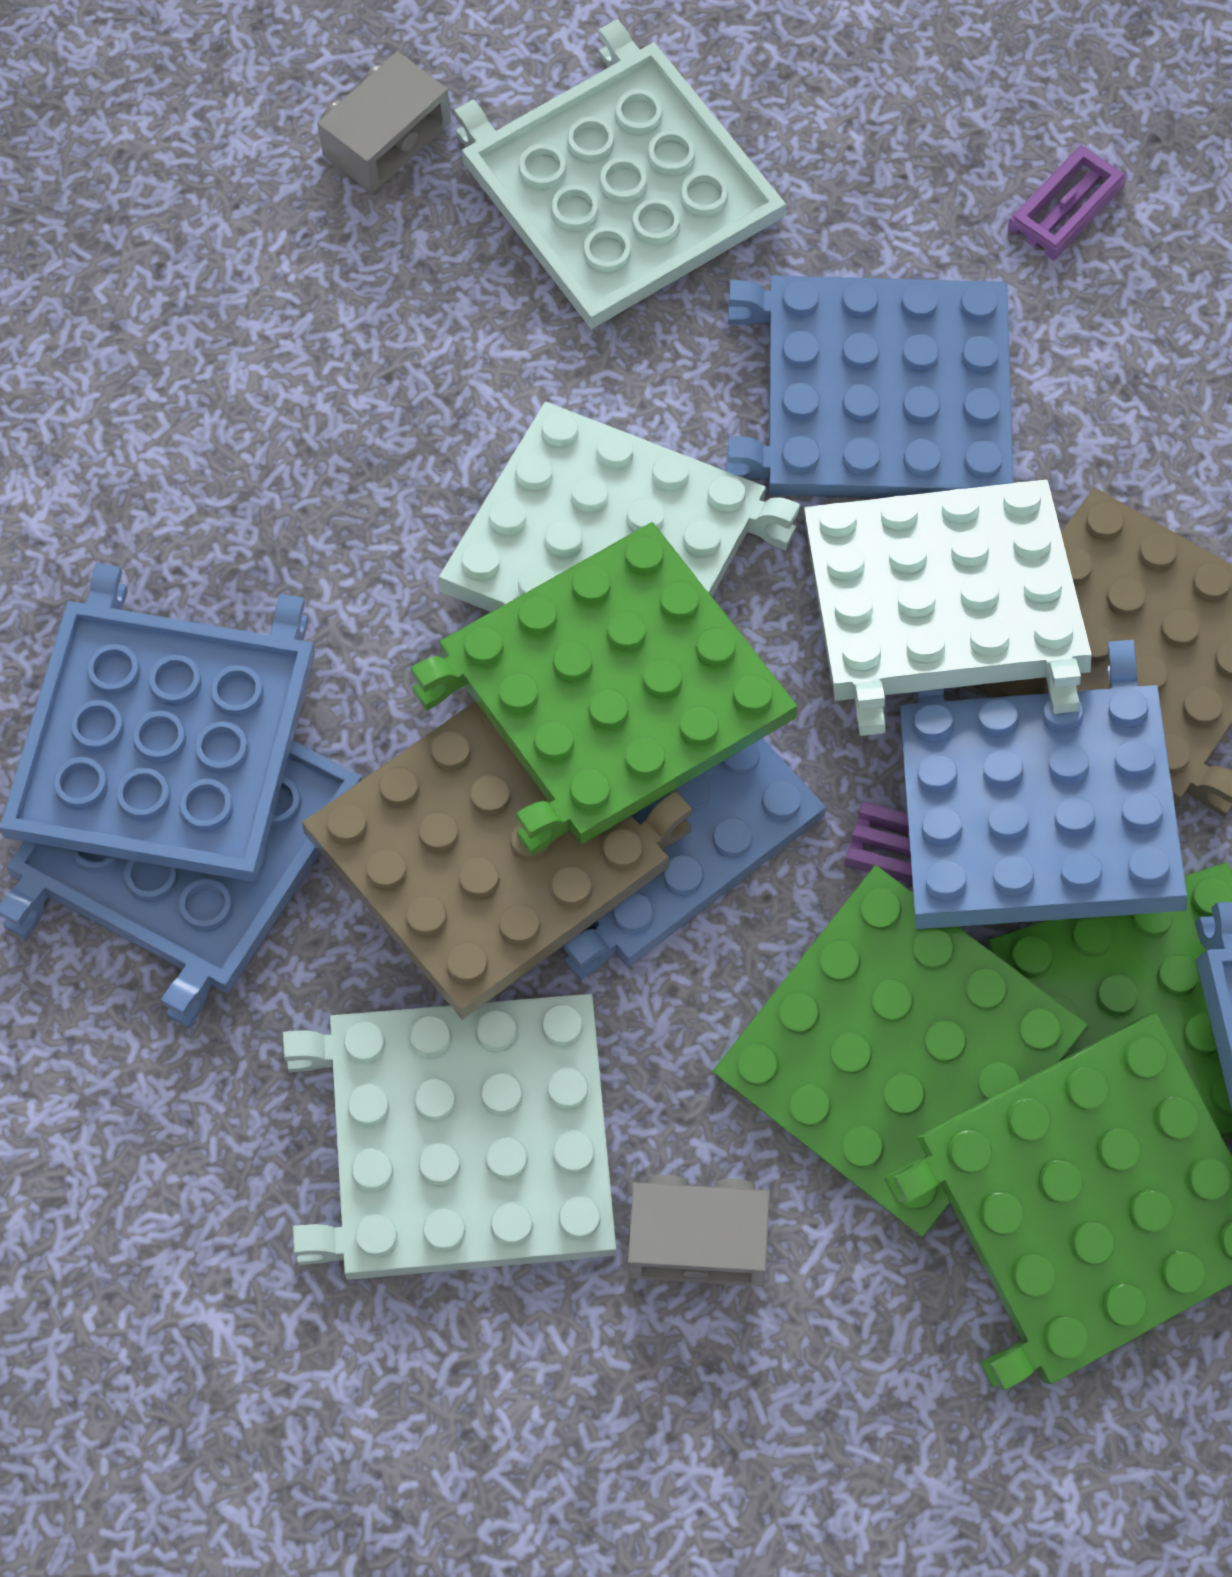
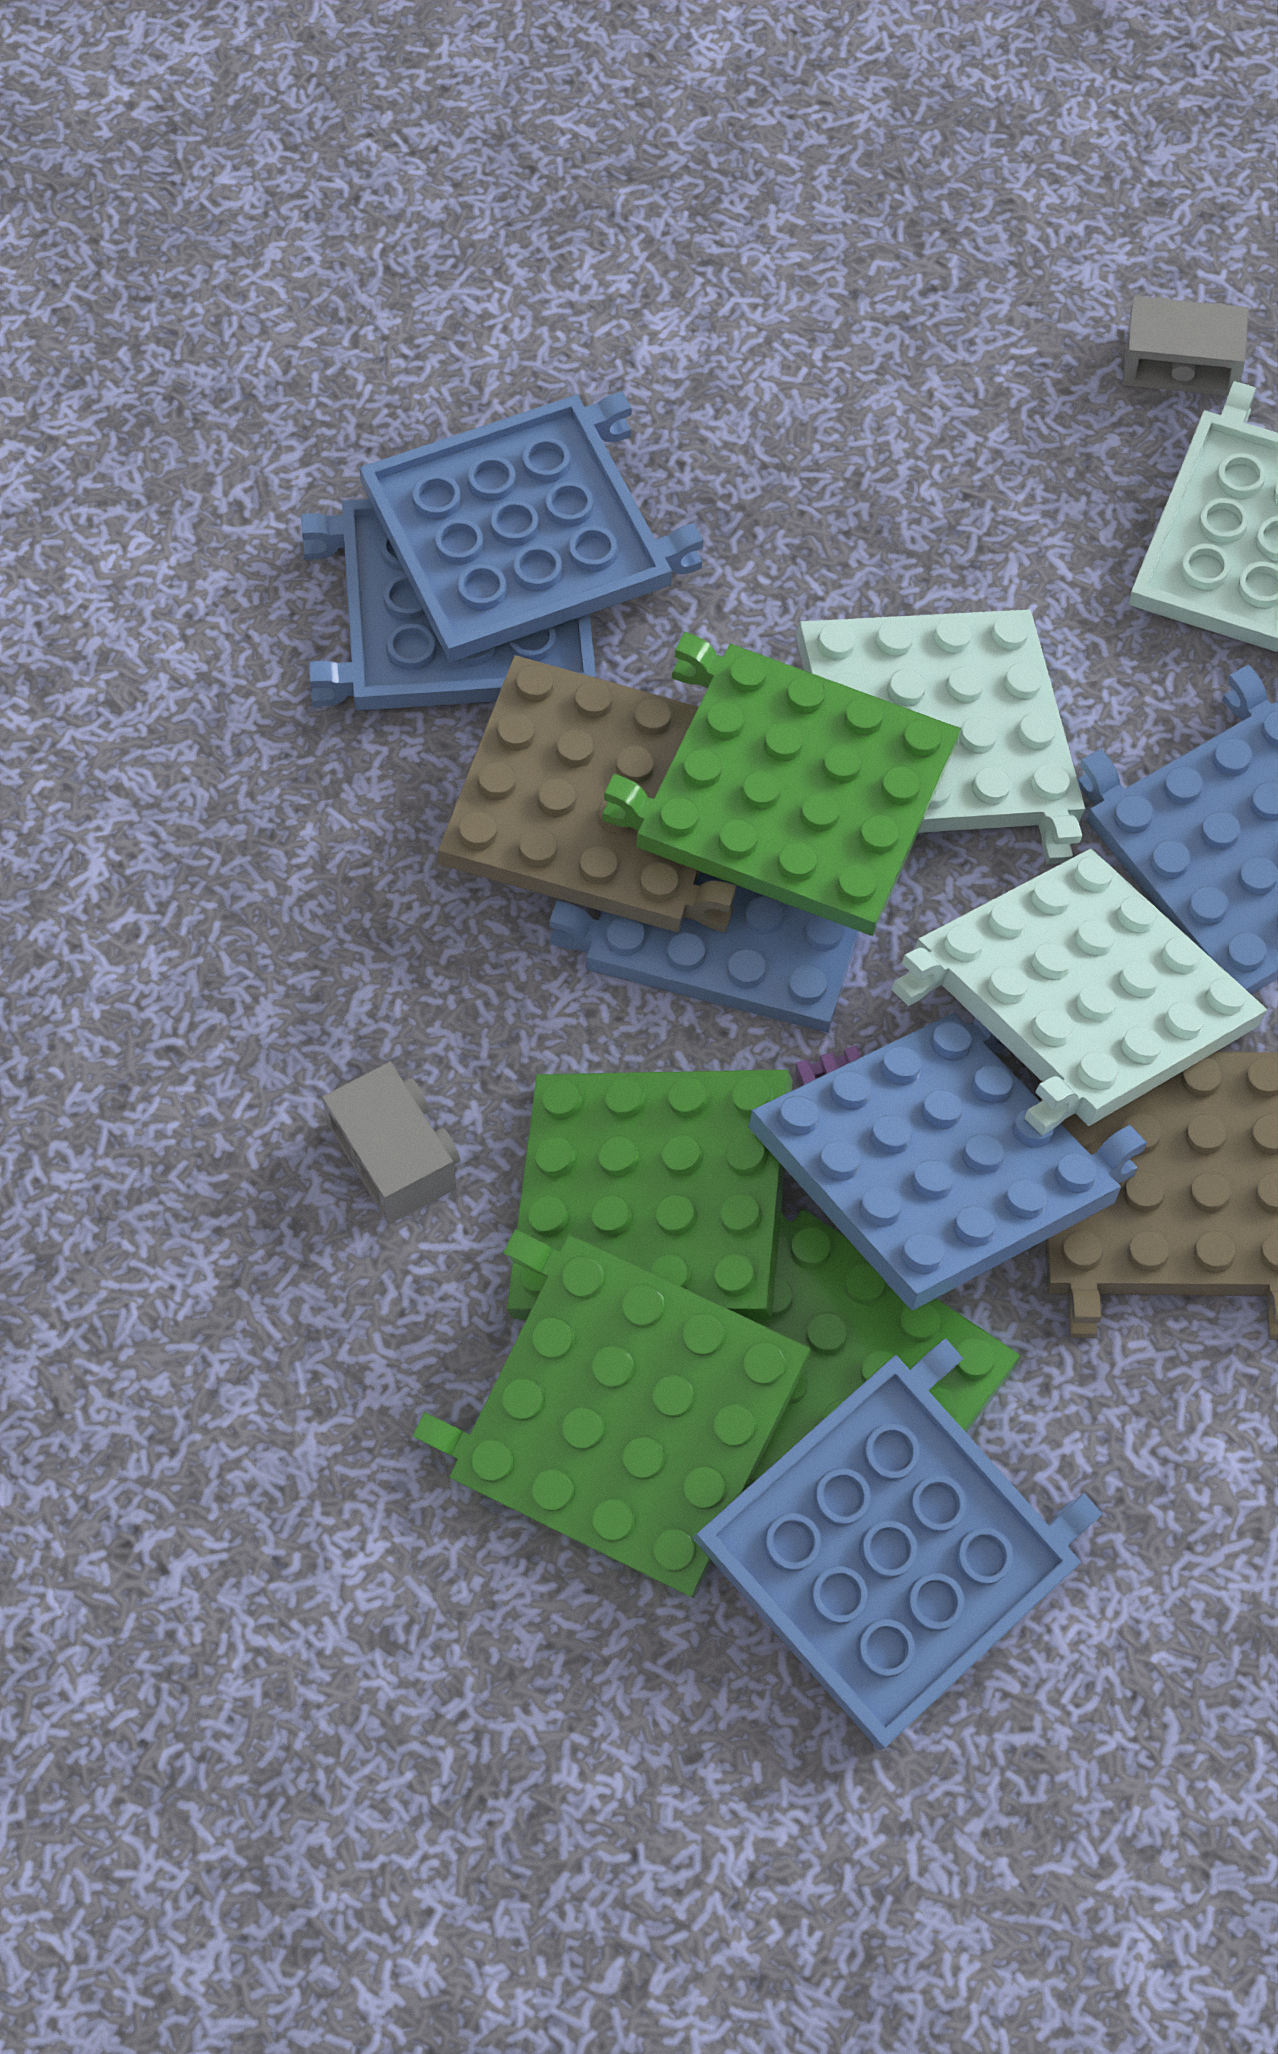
camera: 55 degrees right, 5 degrees down
light aqua plate [283,994,616,1280] -> none

